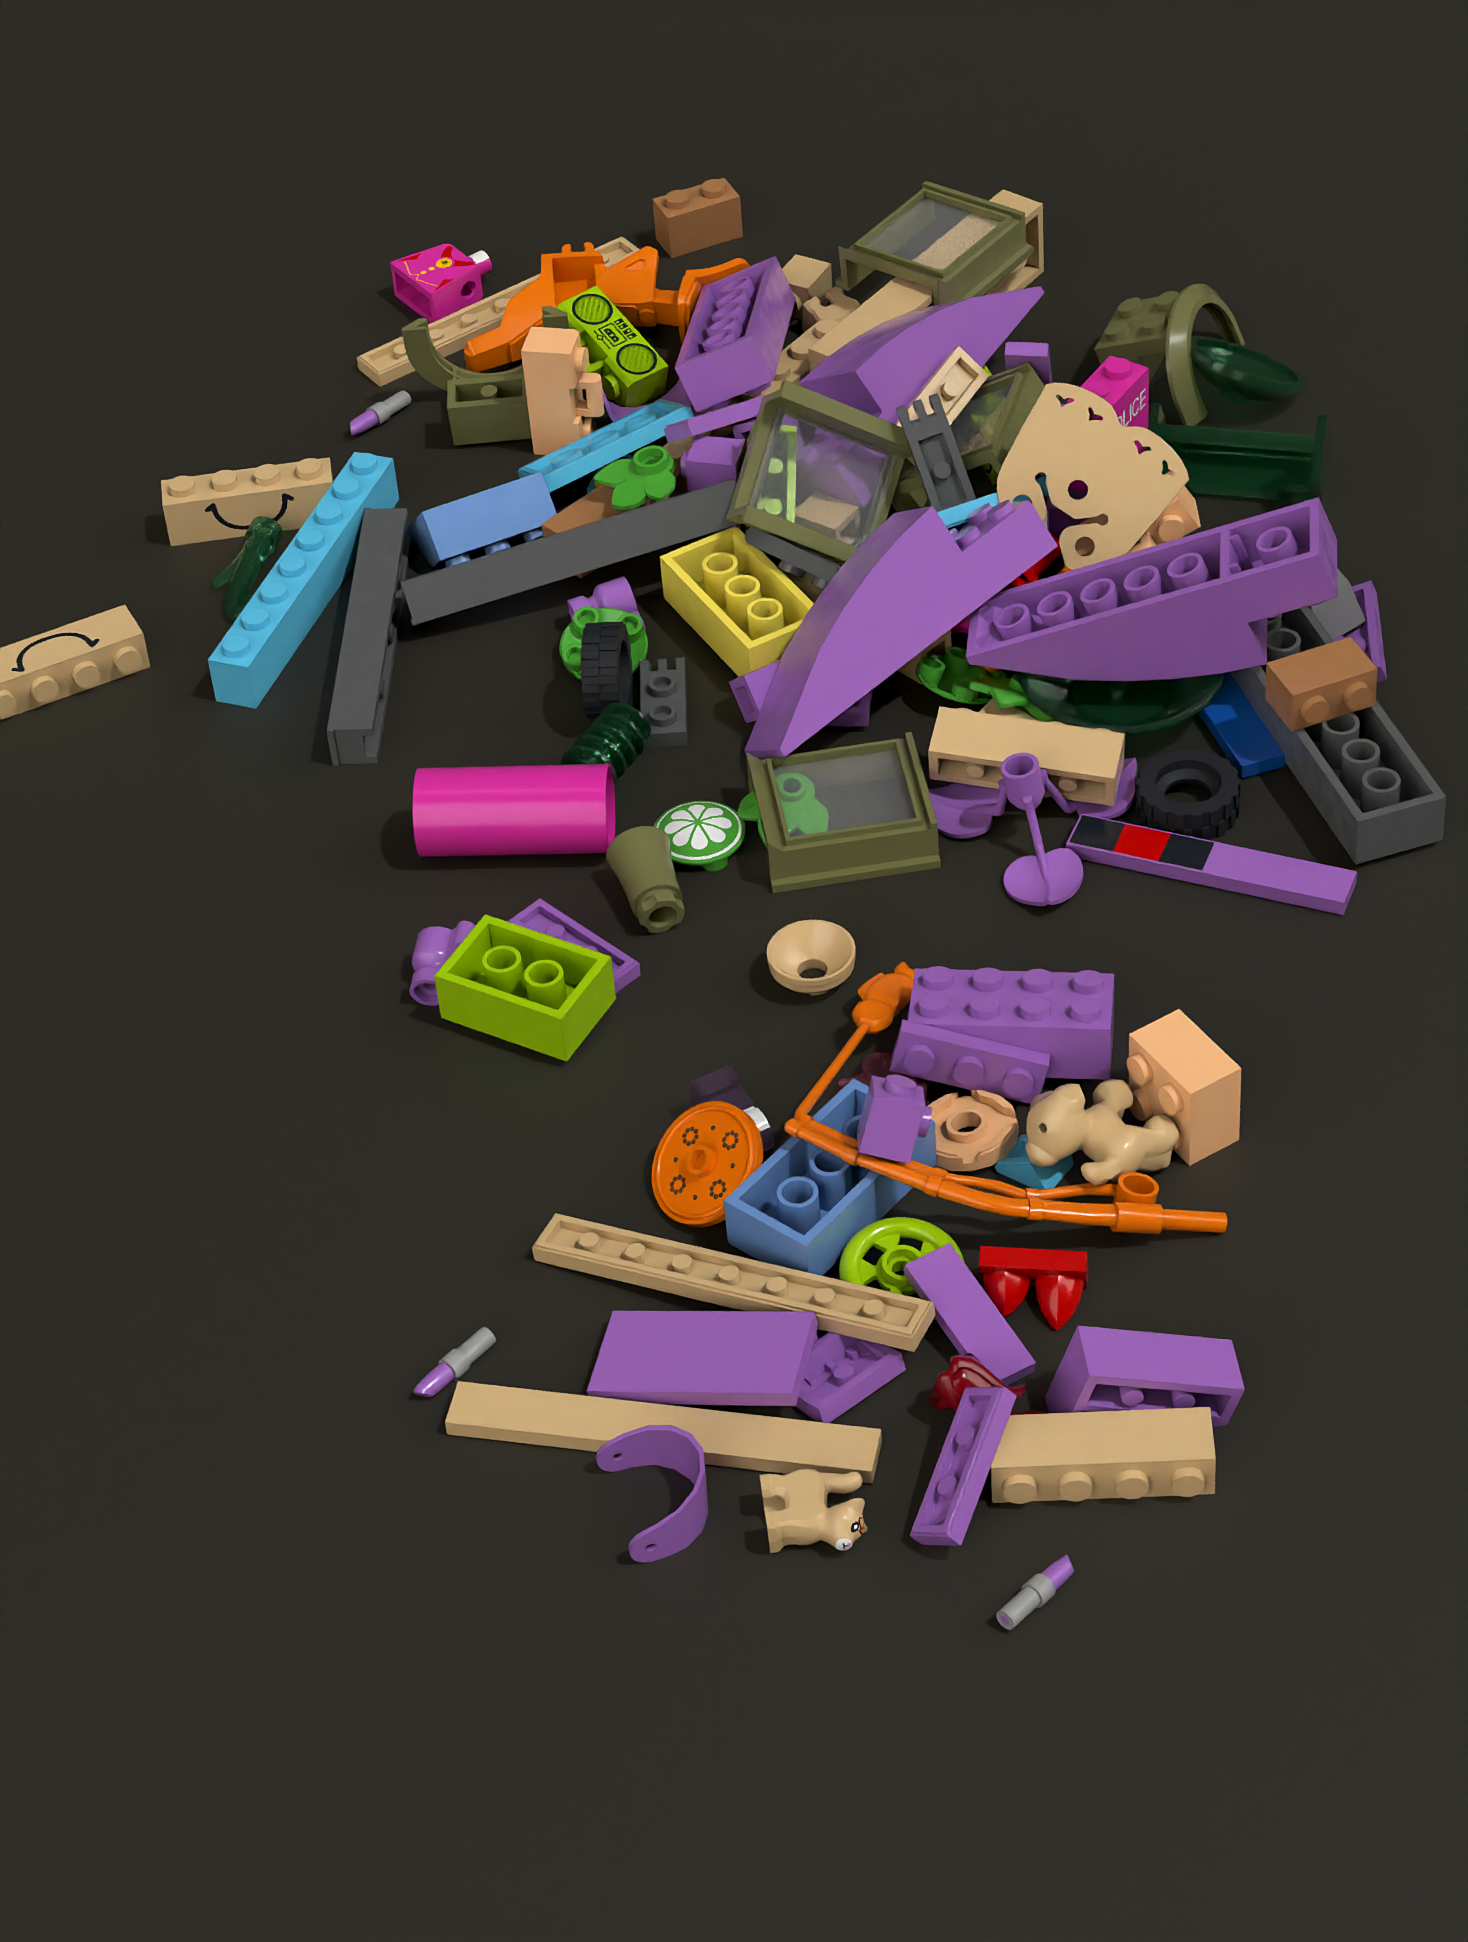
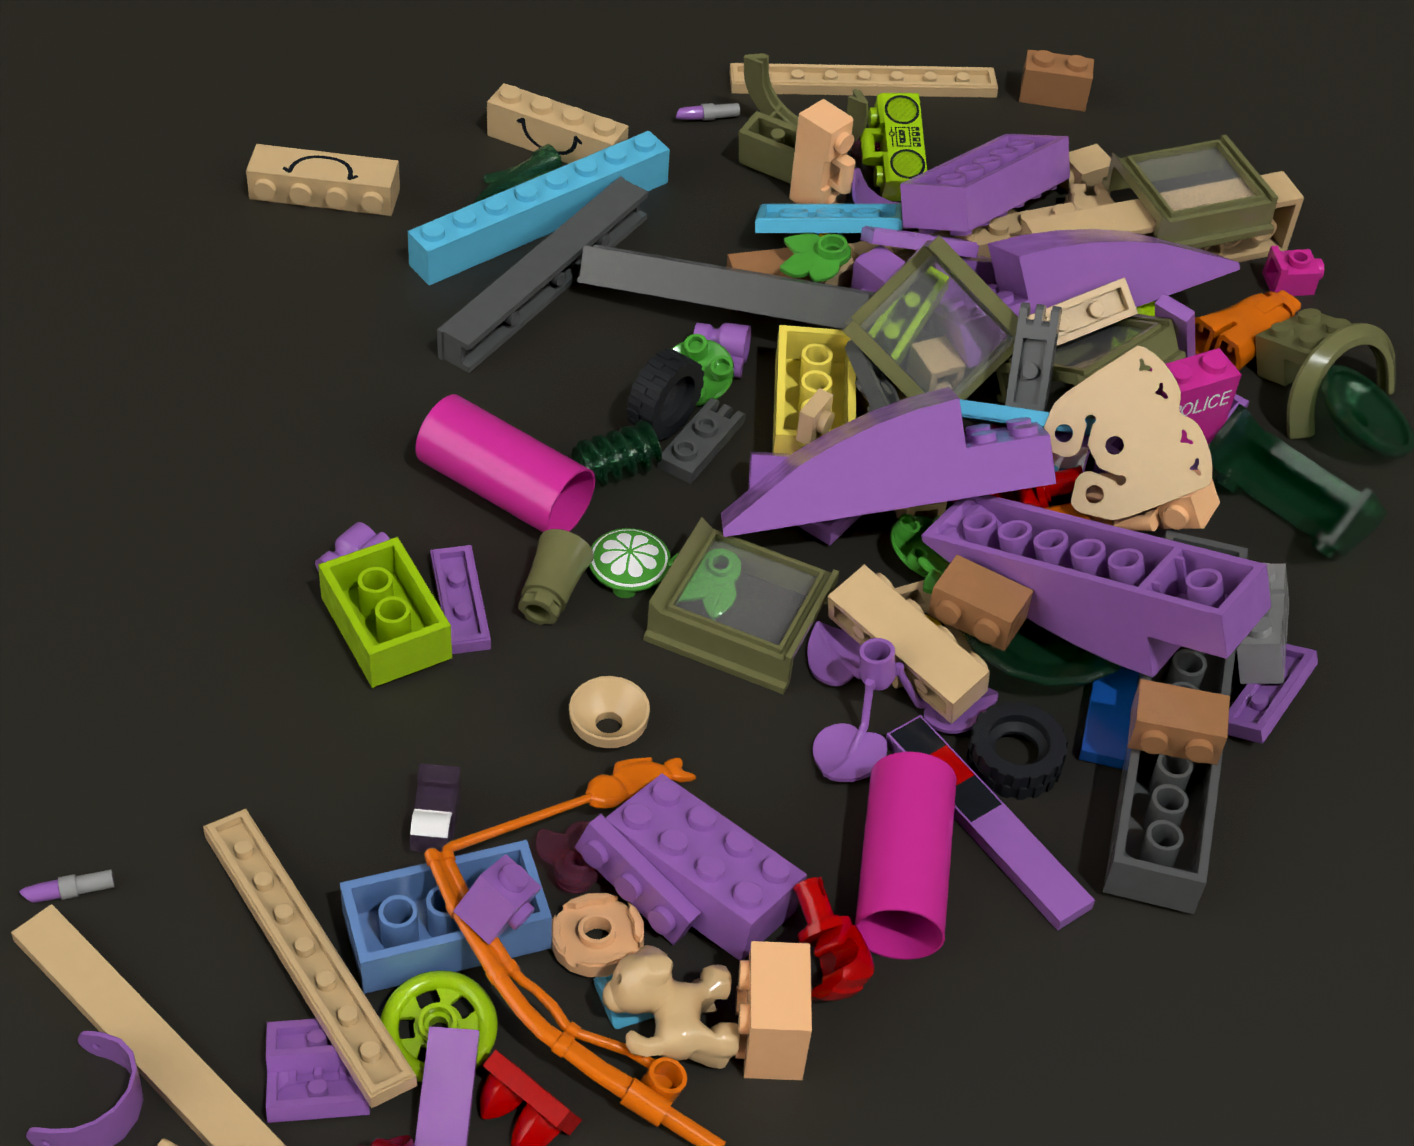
camera: 25 degrees right, 5 degrees up
dark pink torso [390,244,492,323] -> none
medium blue slope [407,472,557,568] -> none
orange piece [464,242,750,372] -> none
medium lavender tile [587,1311,819,1406] -> none
orange shield [652,1101,763,1228] -> none
none -> red piece [793,877,874,1001]
none -> tan plate [796,388,835,445]
none -> dark pink piece [855,752,957,960]
none -> medium nougat brick [928,555,1034,651]
none -> orange piece [1195,290,1301,371]
none -> dark pink brick [1262,246,1324,296]

